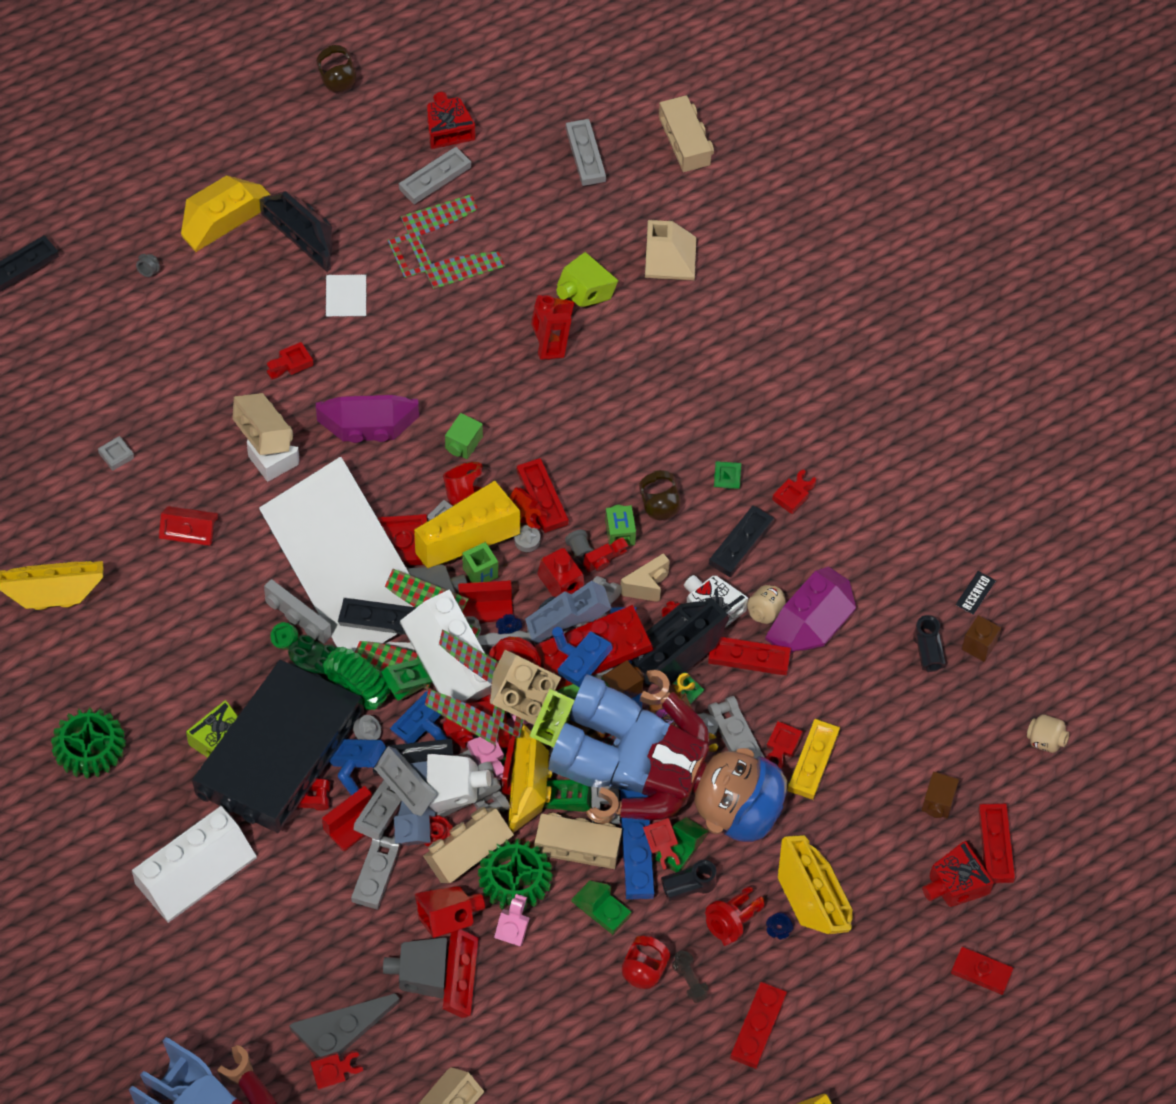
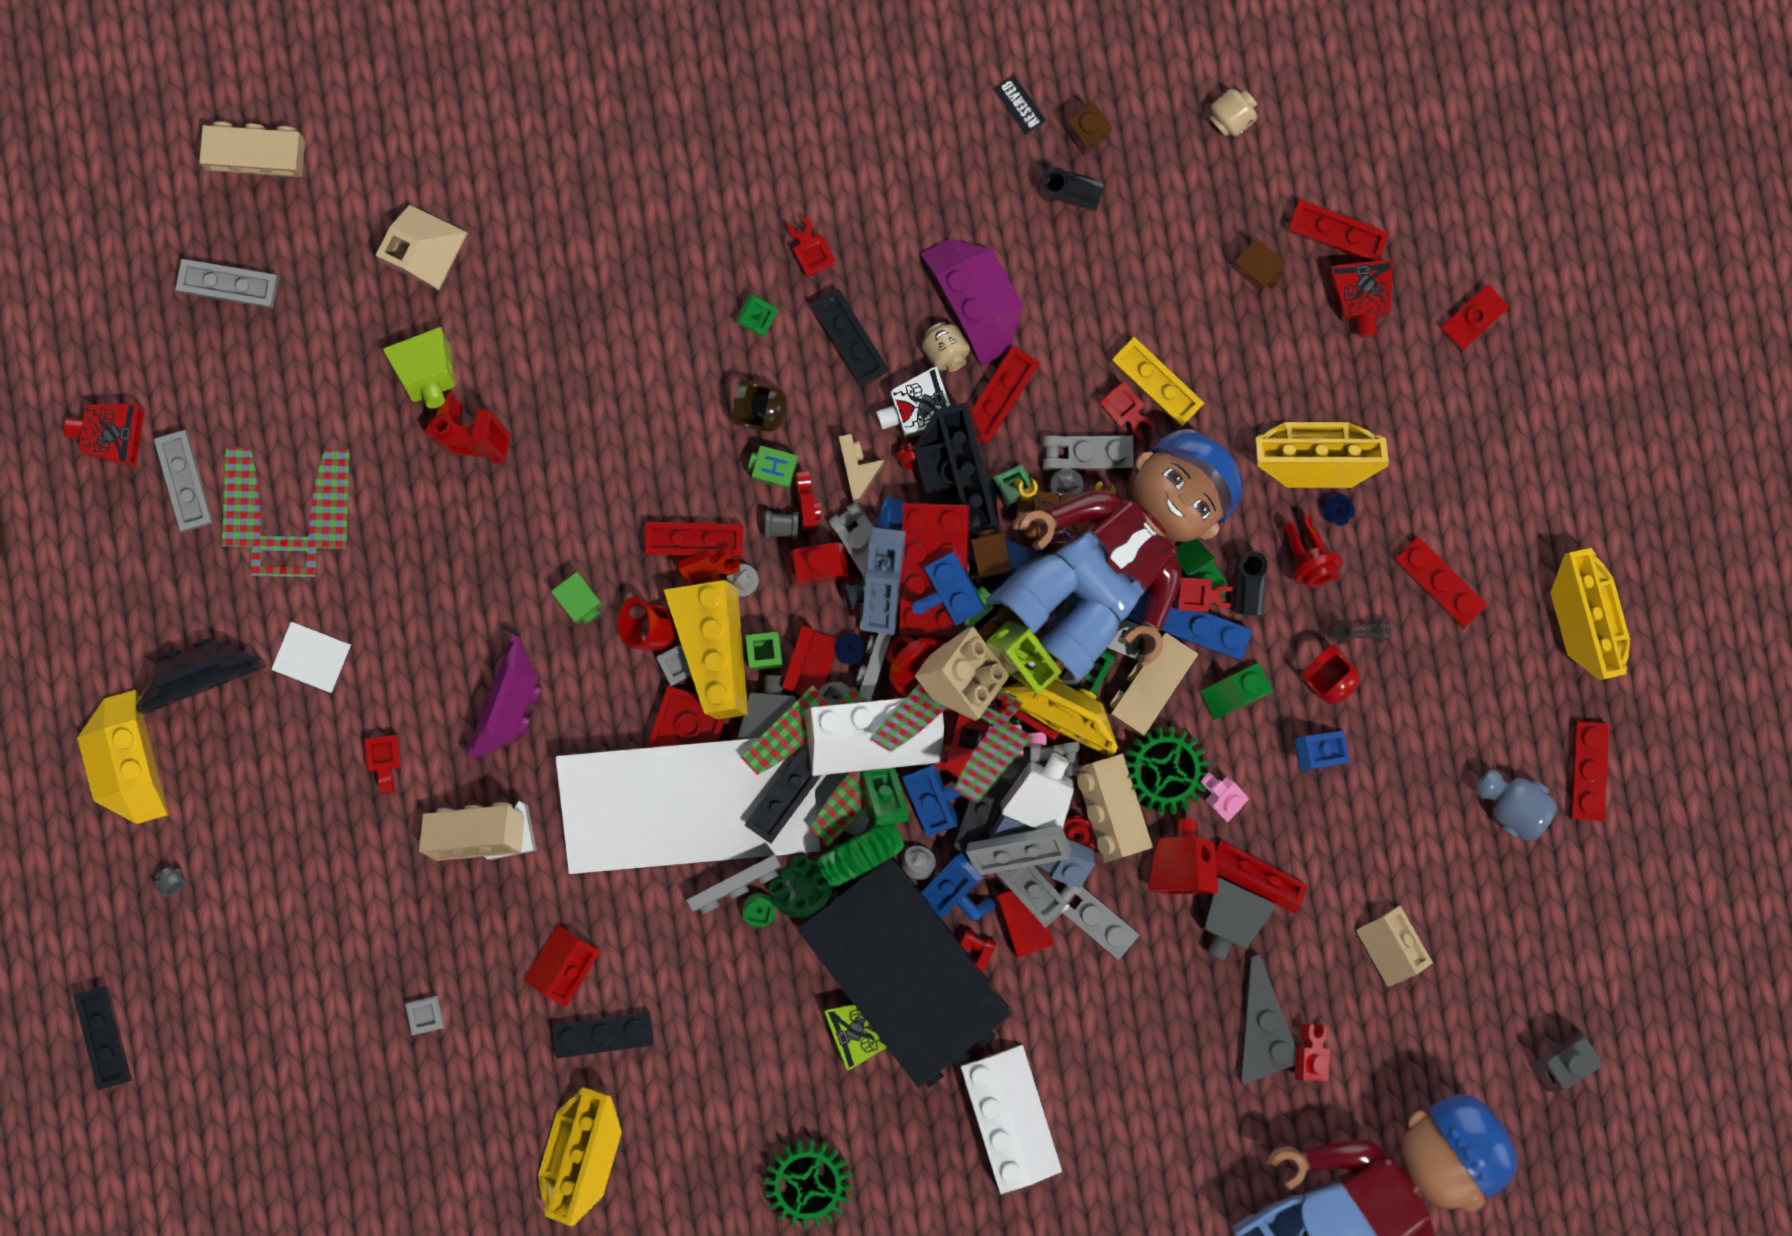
camera: 65 degrees left, 25 degrees up
none -> black plate [552,1012,655,1059]
none -> blue slope [1294,731,1350,771]

